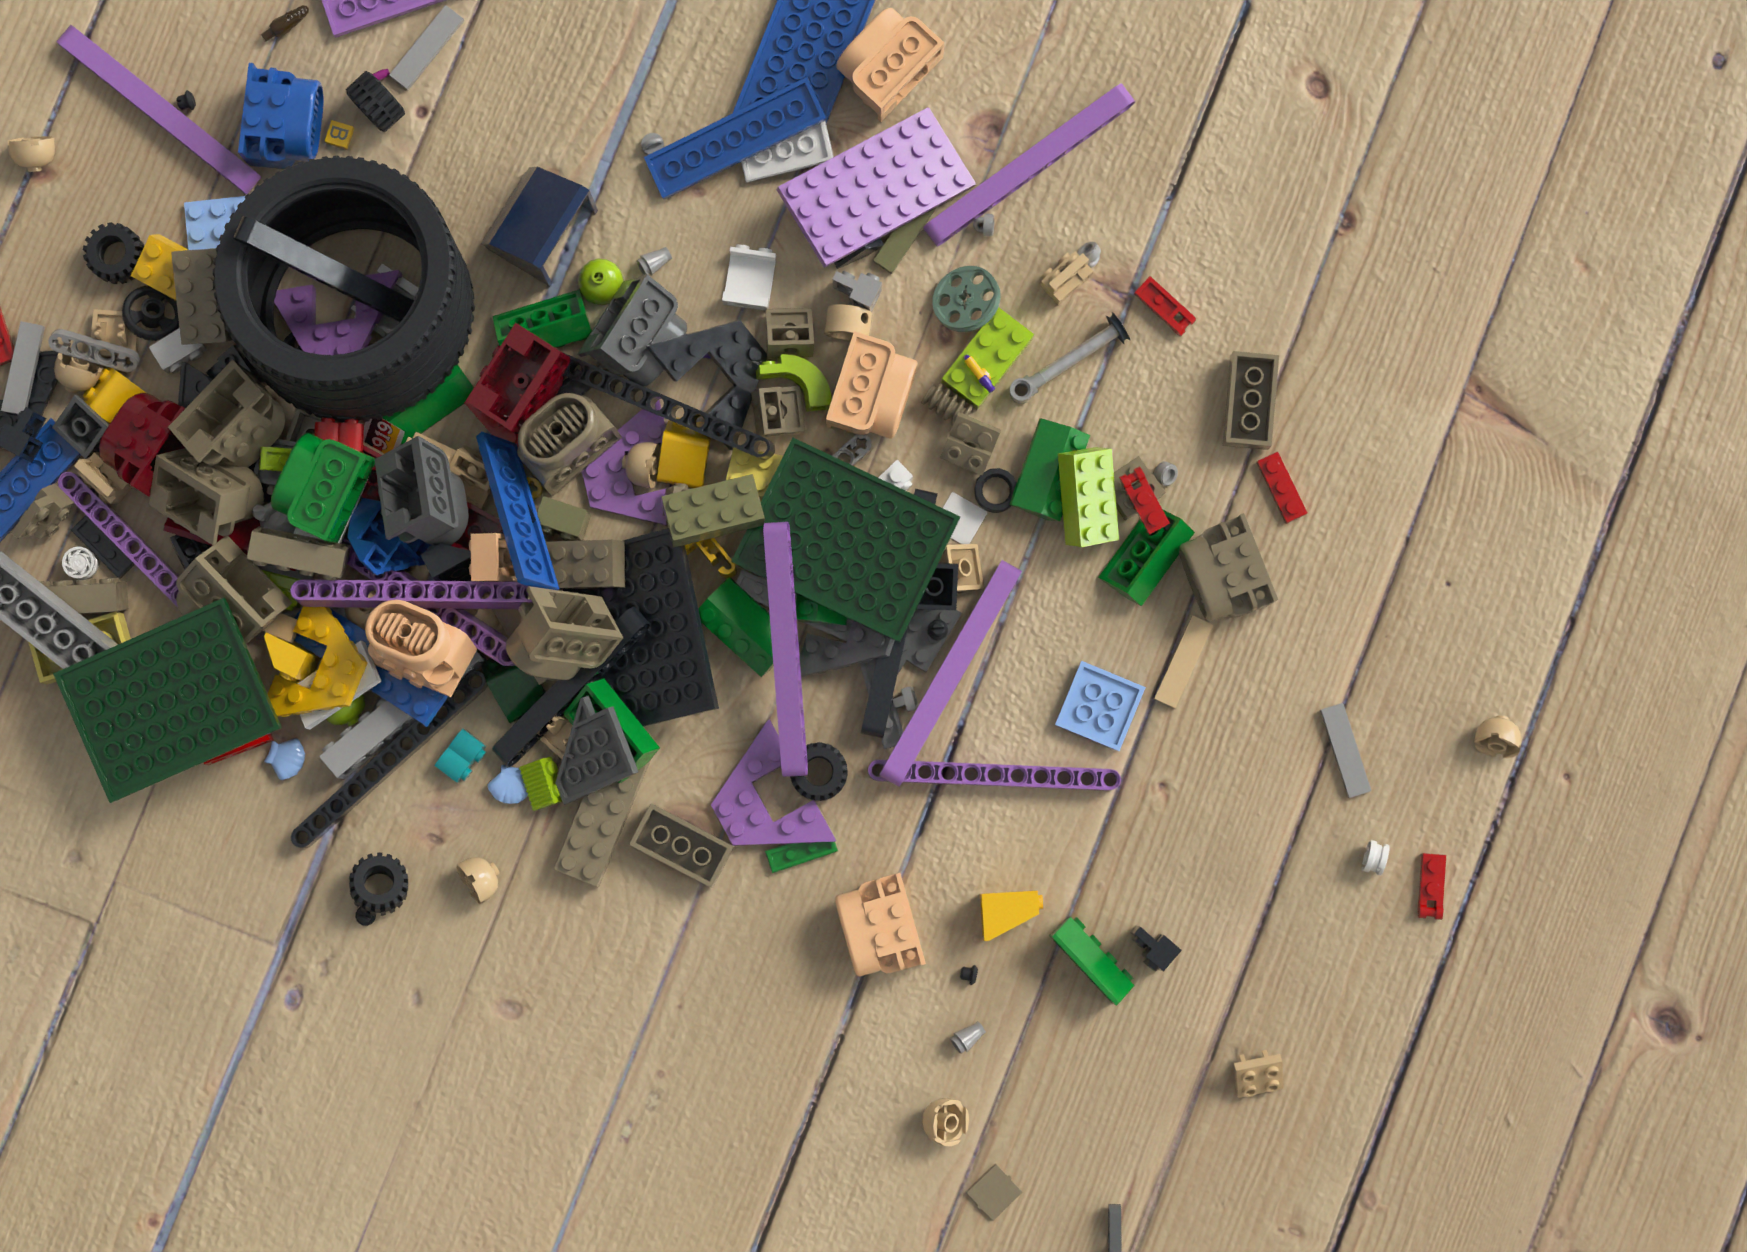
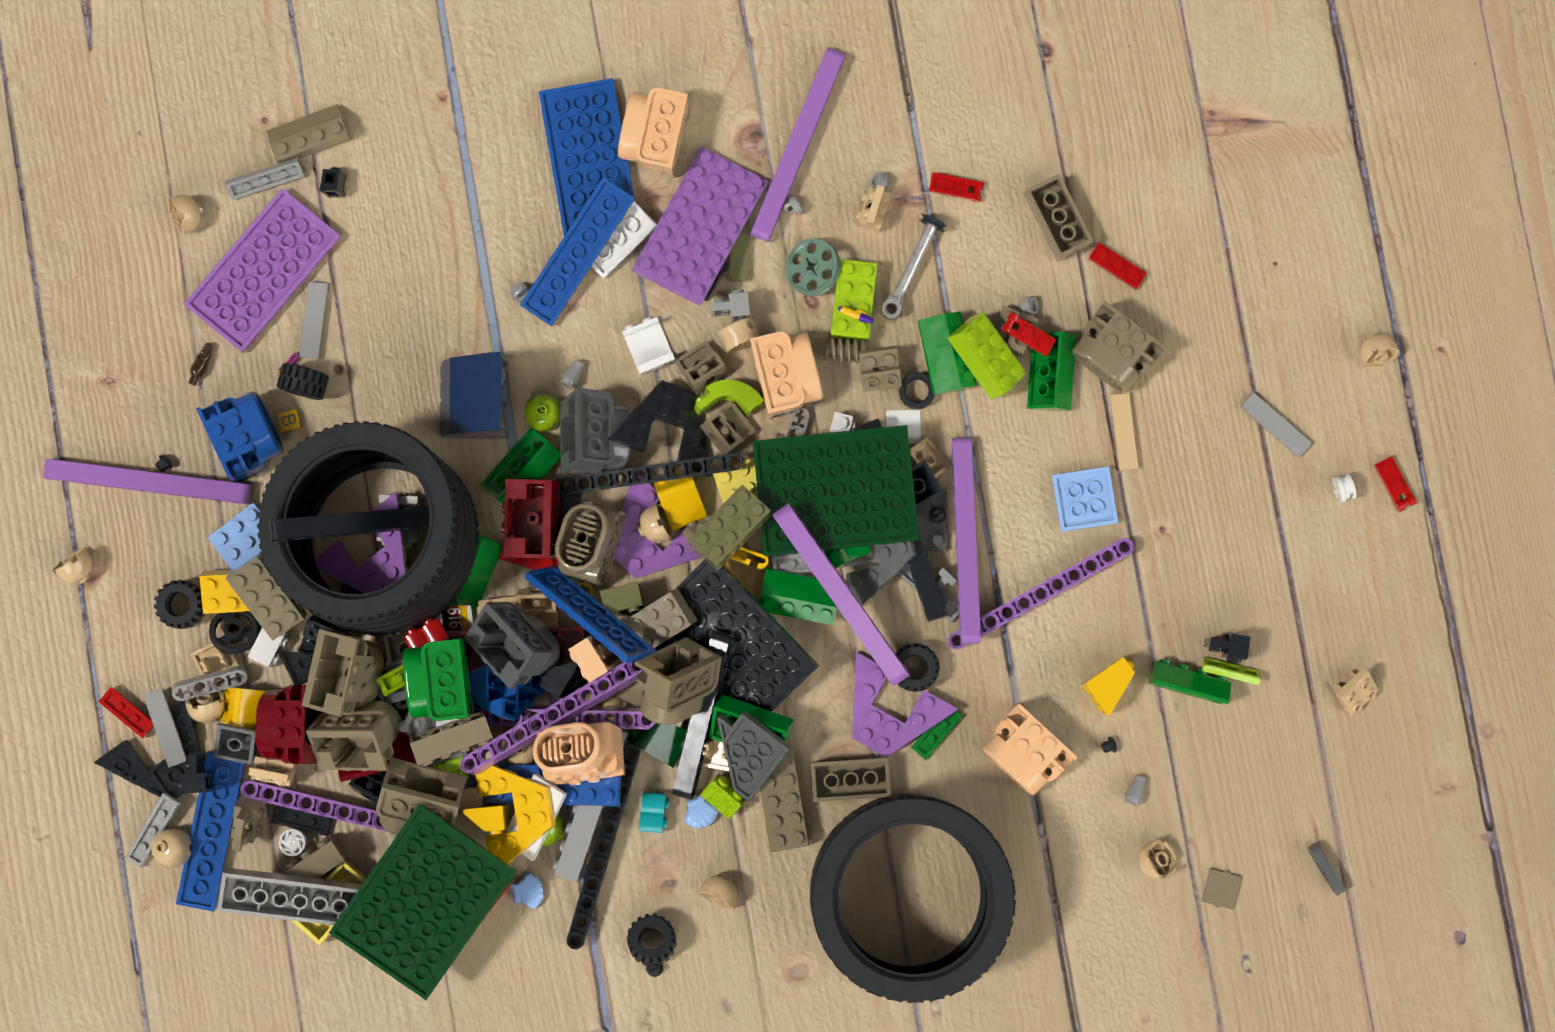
camera: 30 degrees left, 0 degrees up
none -> black tyre [810,794,1016,1003]
none -> lime tile [1202,657,1261,685]

